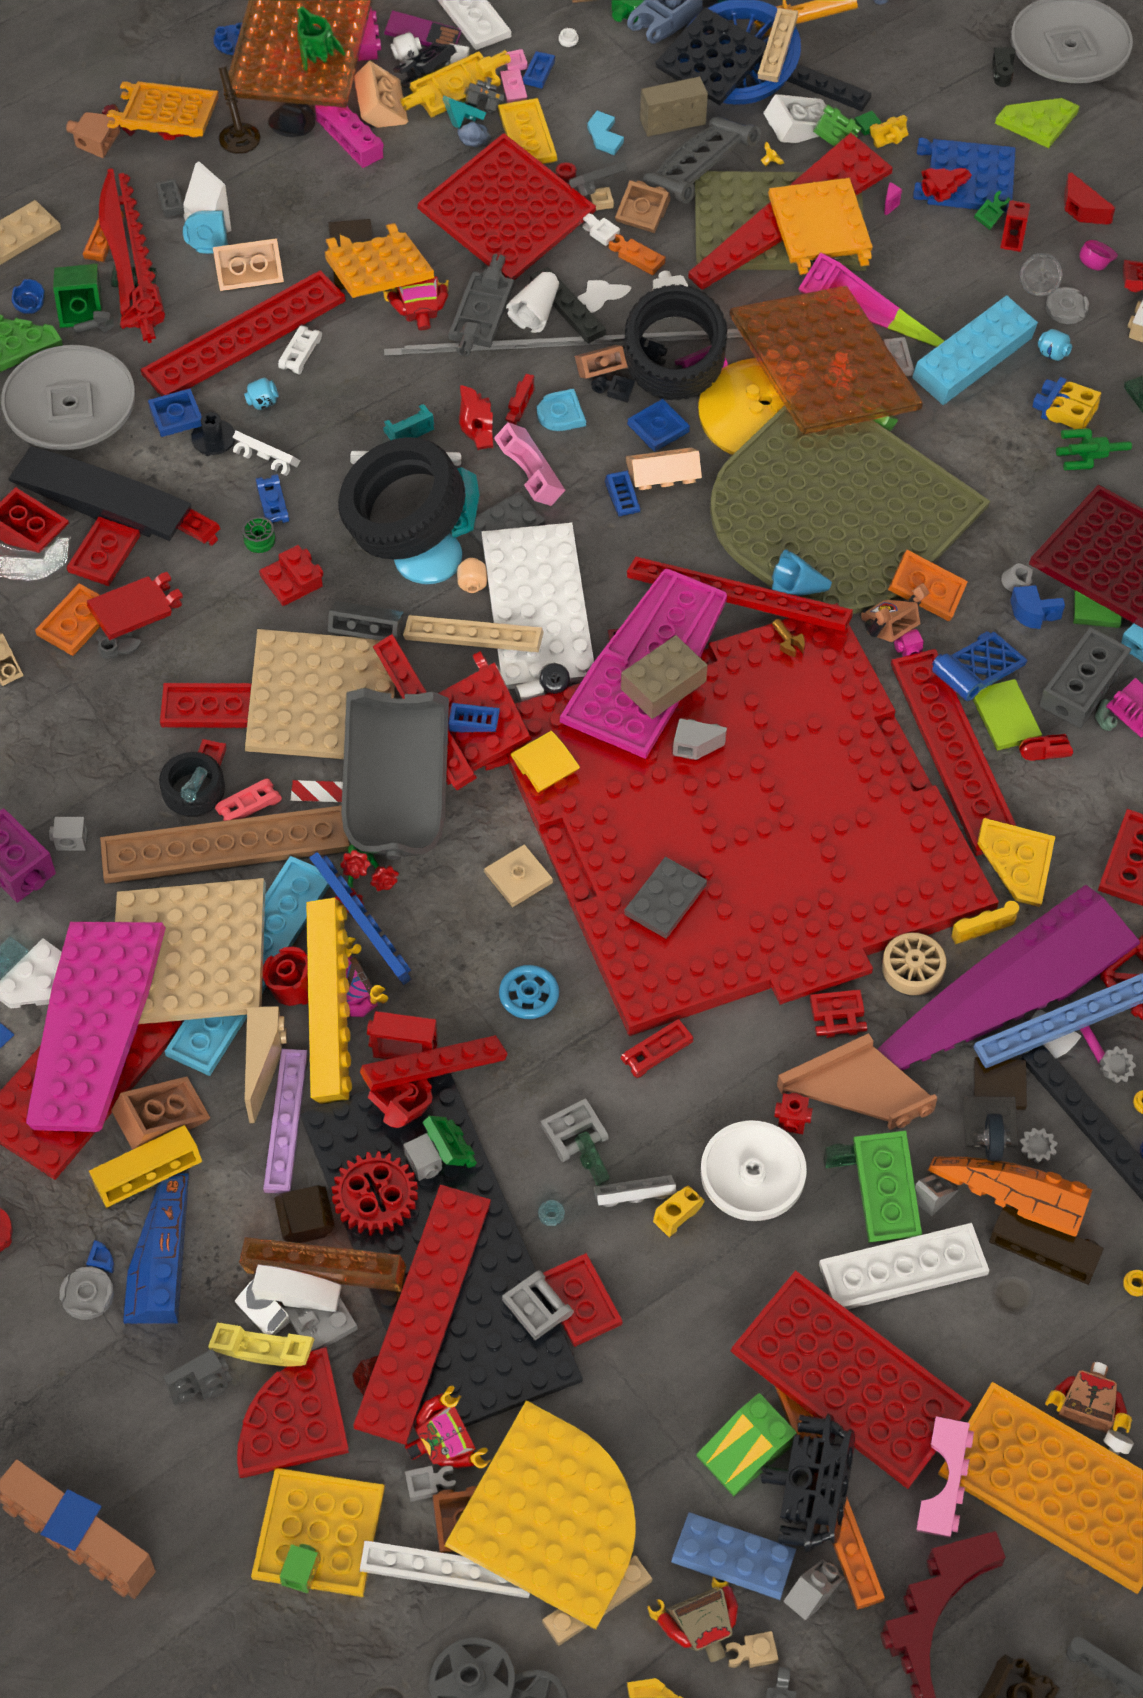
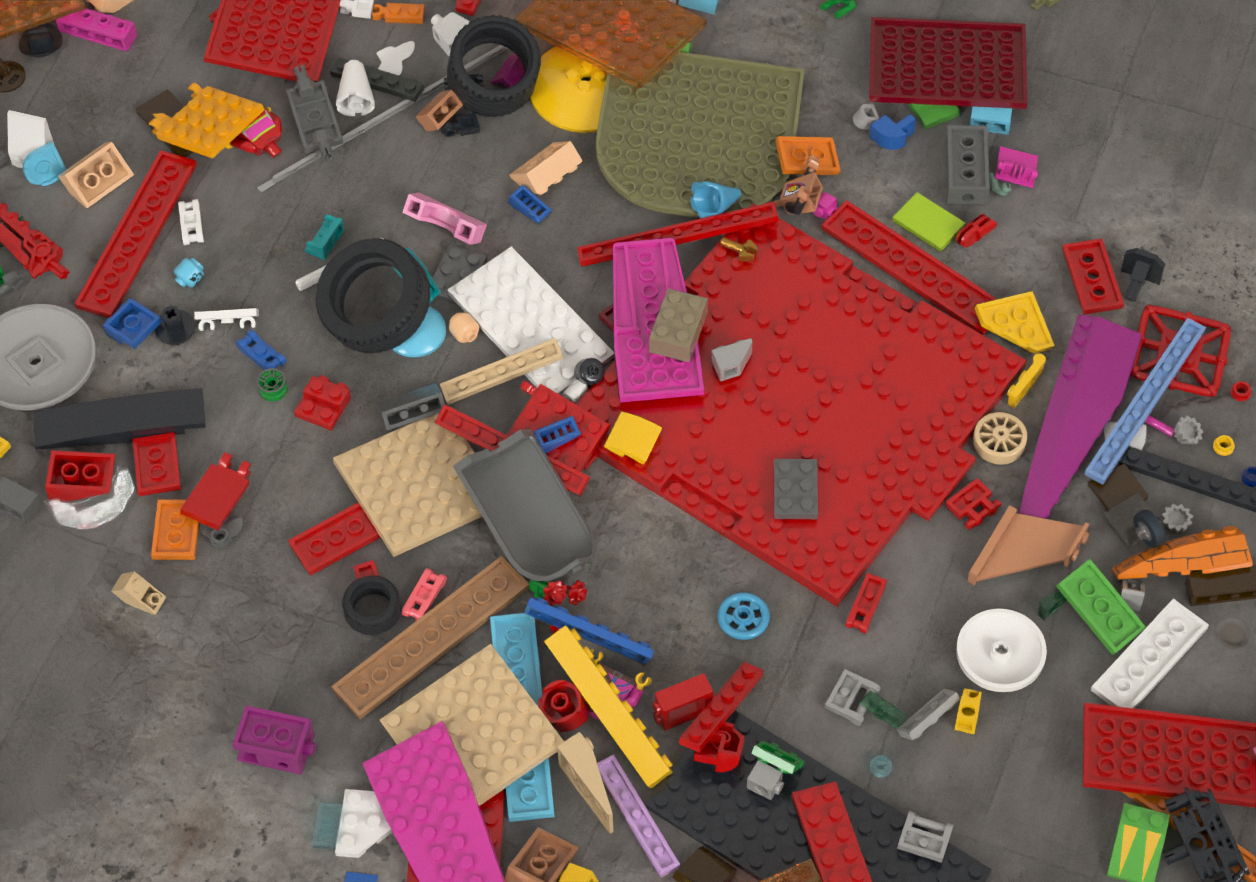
camera: 30 degrees left, 0 degrees up
light grey brick [49,817,88,851] -> none
red plate [178,509,221,546] -> none
clear light blue arm [180,767,208,803] -> none
sticker [291,780,343,802] -> none
red gear [332,1151,418,1235] -> none
red piece [459,385,493,450] -> none
tan plate [484,844,553,907] -> none
red plate [505,373,534,425] -> none
medium azure tile [537,389,586,431] -> none
red plate [543,1253,622,1347] -> none
blue plate [627,399,690,452] -> none
red brick [774,1093,813,1134] -> none
blue piece [932,631,1028,701] -> none

